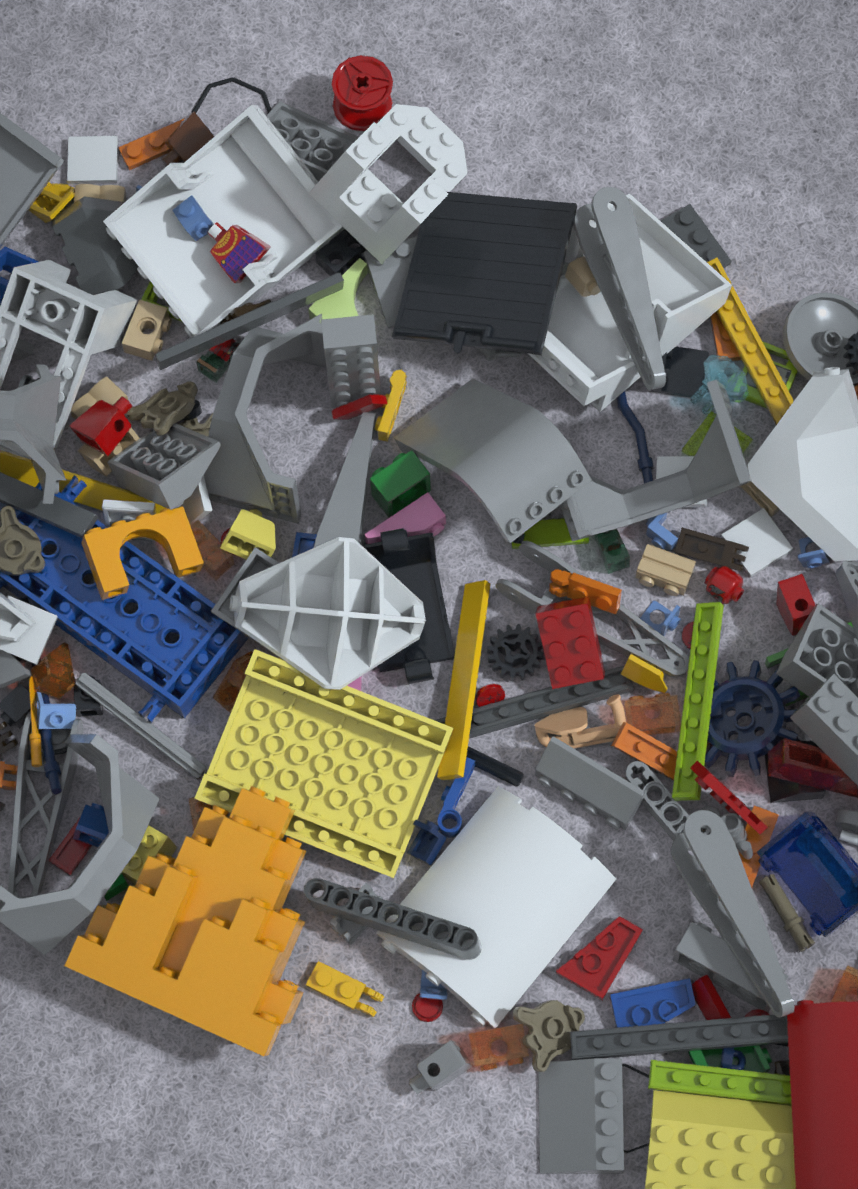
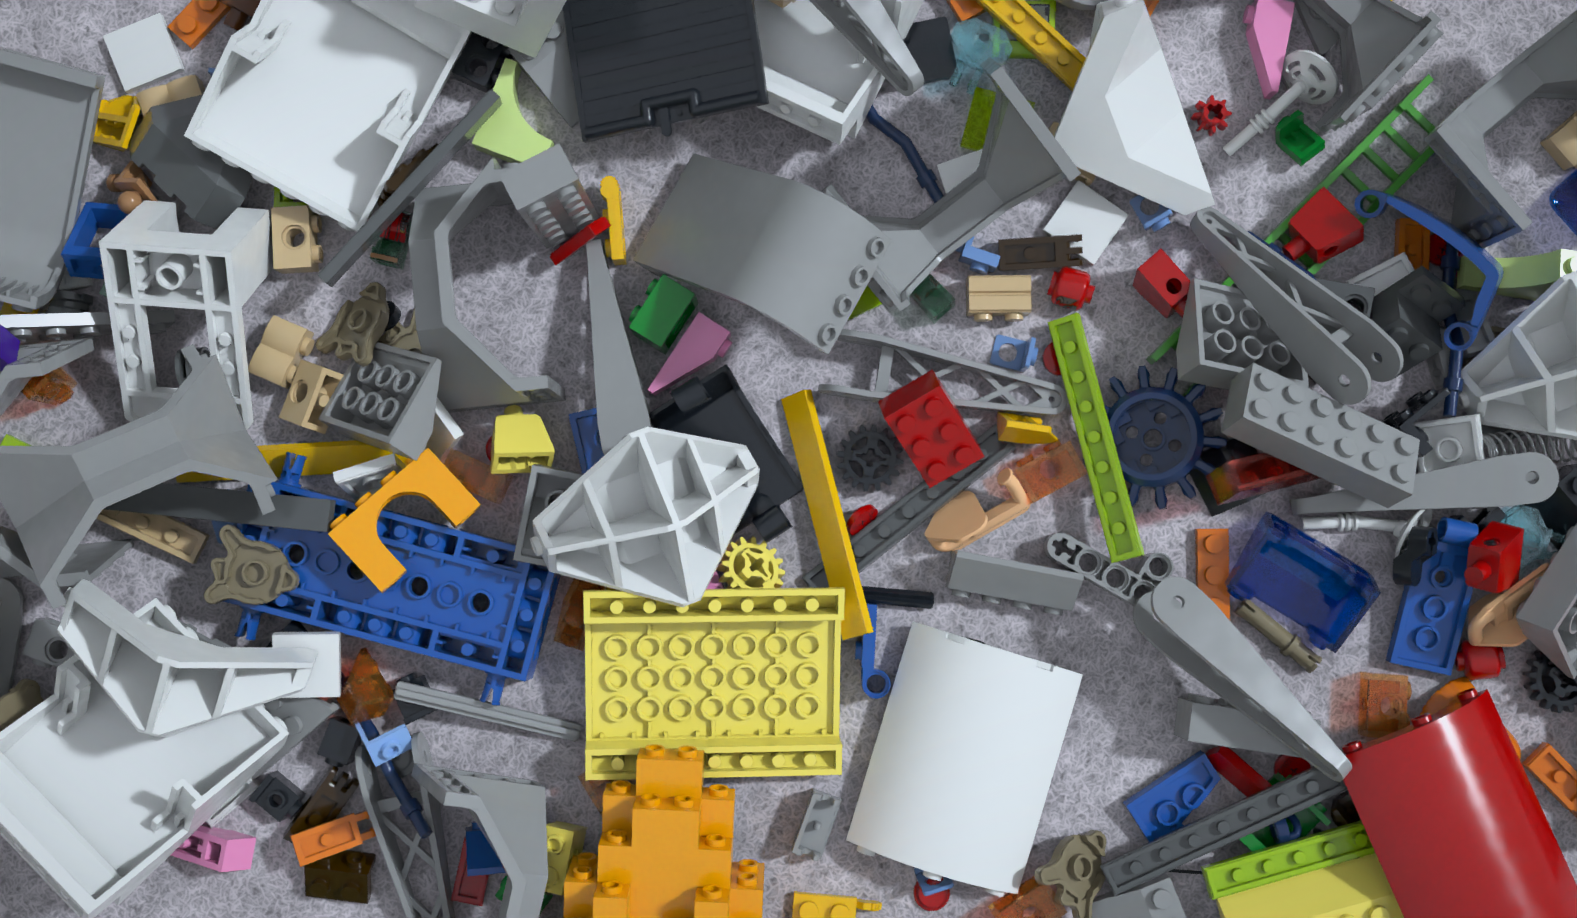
camera: 25 degrees left, 15 degrees up
light orange piece [29,676,42,767] -> none
red torso [69,396,133,456] -> none
medium blue bracket [172,195,214,241] -> none
torso [207,222,271,283] -> none
dark grey beam [304,878,482,960] -> none
dark blue bracket [407,820,447,865] -> none
orange hinge [549,569,622,615] -> none
red wing [555,916,643,1001] -> none
orange plate [611,722,678,781] -> none
red wing [690,760,767,835] -> none
light grey piece [721,813,753,859] -> none
none -> medium nougat piece [106,161,158,214]
none -> light yellow gear [716,536,785,589]

